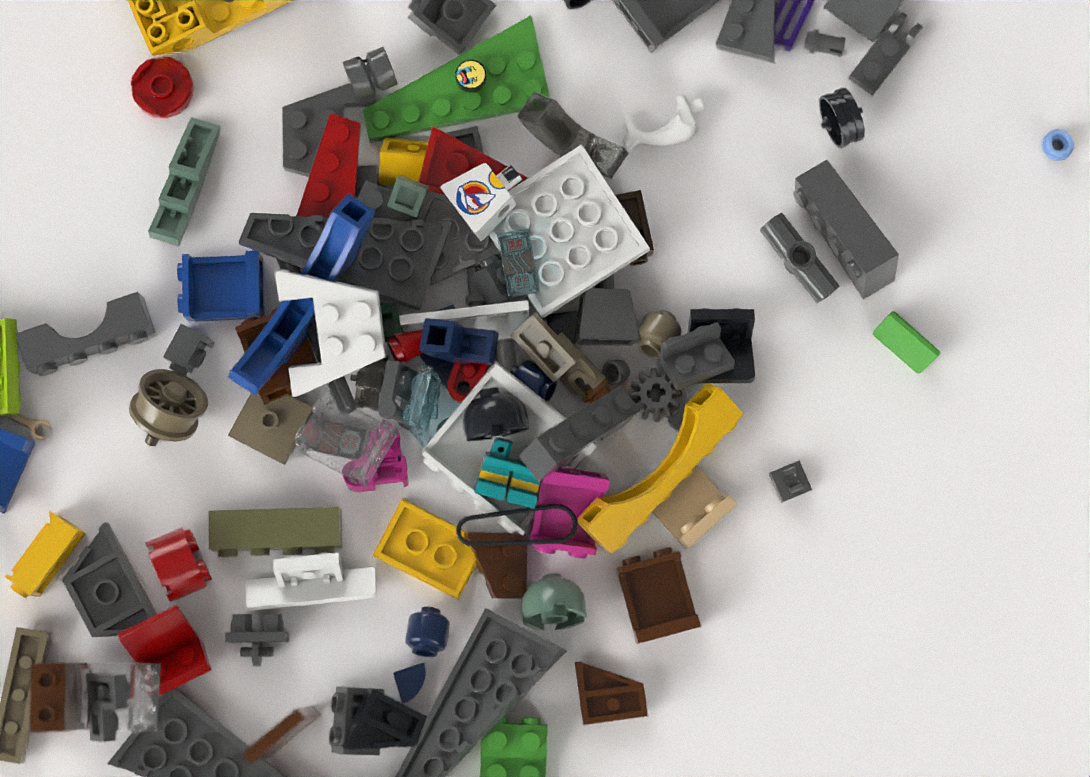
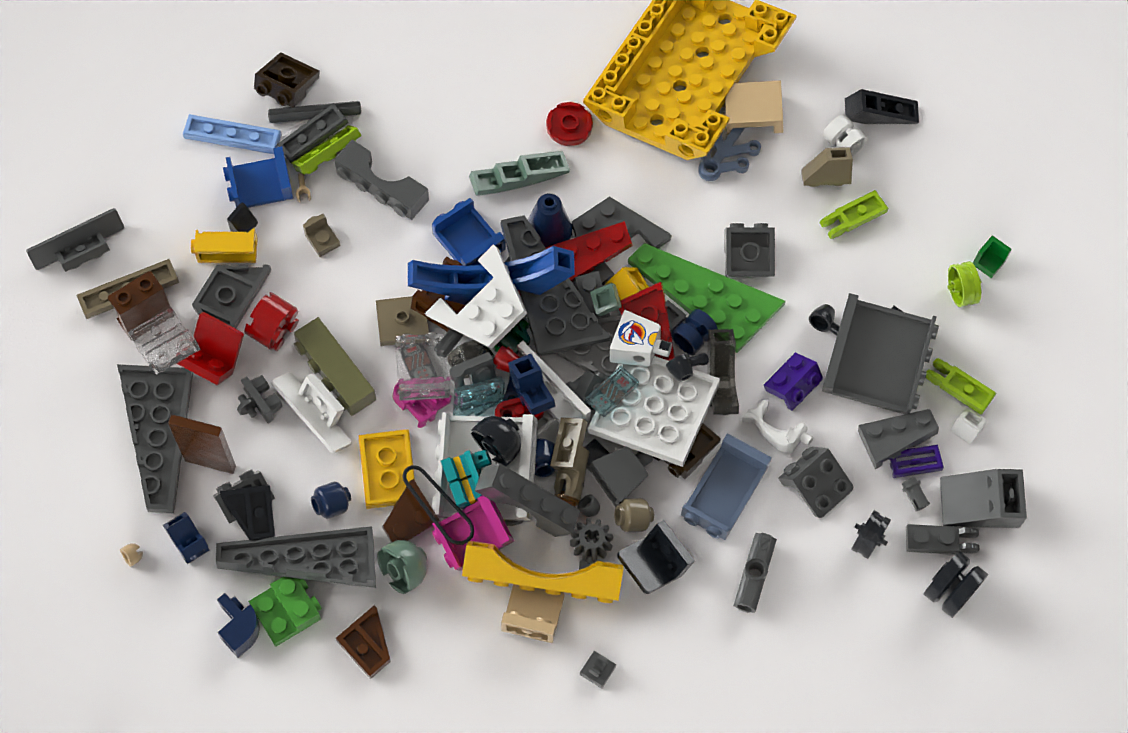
camera: 55 degrees right, 15 degrees down
dark grey plate [86,672,131,742] -> none
dark tan wheel [129,369,208,446] -> none
dark grey brick [163,323,215,376] -> none
dark grey wheel [342,47,398,100] -> none
dark blue tile [393,662,426,704] -> none
tile [455,60,487,93] -> none
reddish brown panel [616,547,701,644] -> none
dark grey bracket [659,322,735,390] -> none
dark grey wedge [793,160,899,299] -> none
bright green slope [872,311,940,374] -> none
light blue plate [1042,130,1074,161] -> none
none -> black slope [227,202,258,233]
none -> dark tan bracket [303,214,340,257]
none -> dark blue cone [528,193,572,248]
none -> black bar [666,353,709,382]
none -> dark blue wheel [671,309,718,356]
none -> sand blue panel [681,433,772,540]
none -> dark purple bracket [763,352,823,411]
none -> dark grey bracket [778,447,853,518]
none -> black wheel [923,551,989,618]

